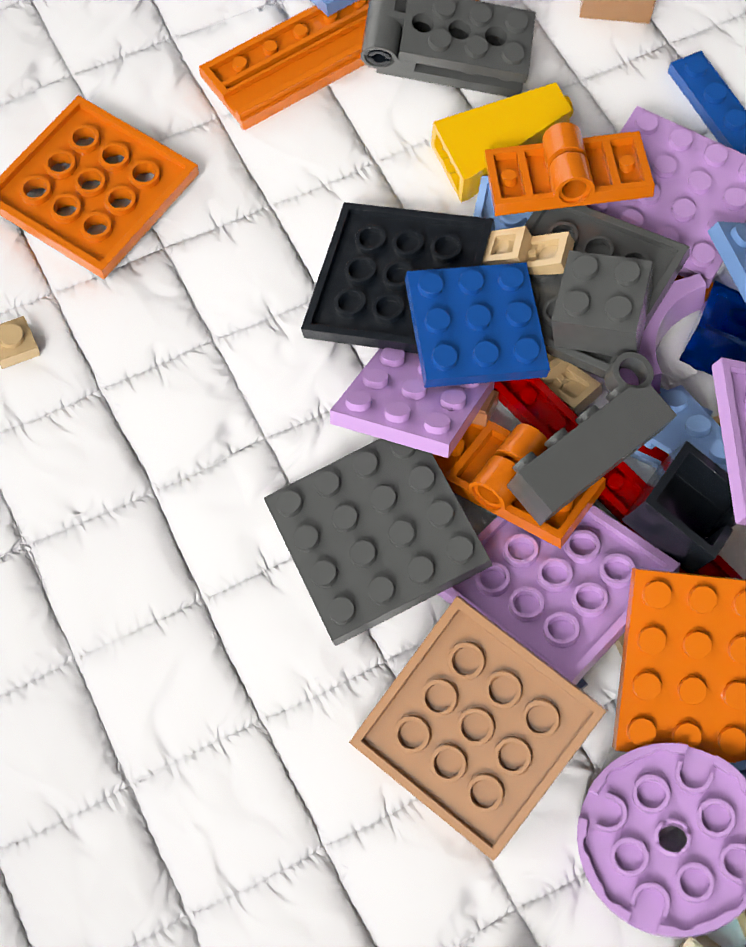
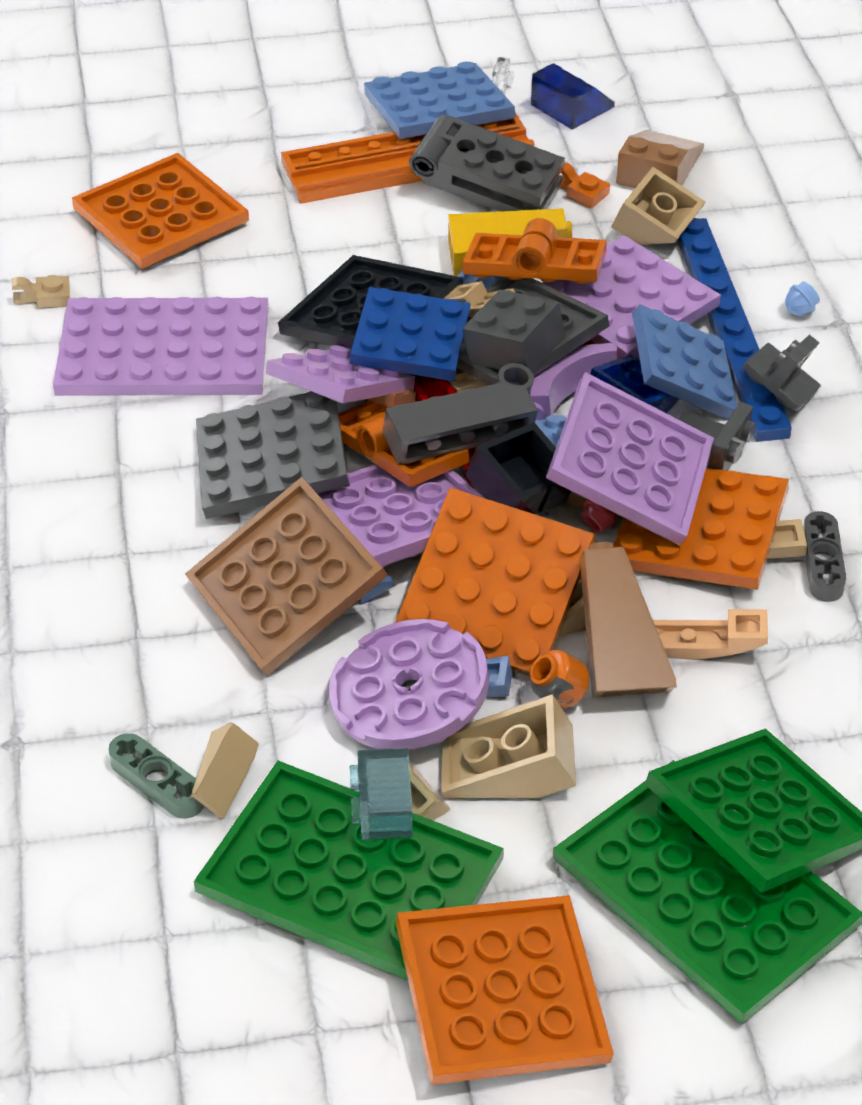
camera: 20 degrees right, 20 degrees down
none -> lavender plate [53,296,269,396]
none -> orange plate [560,162,611,209]
none -> tan slope [611,167,706,245]

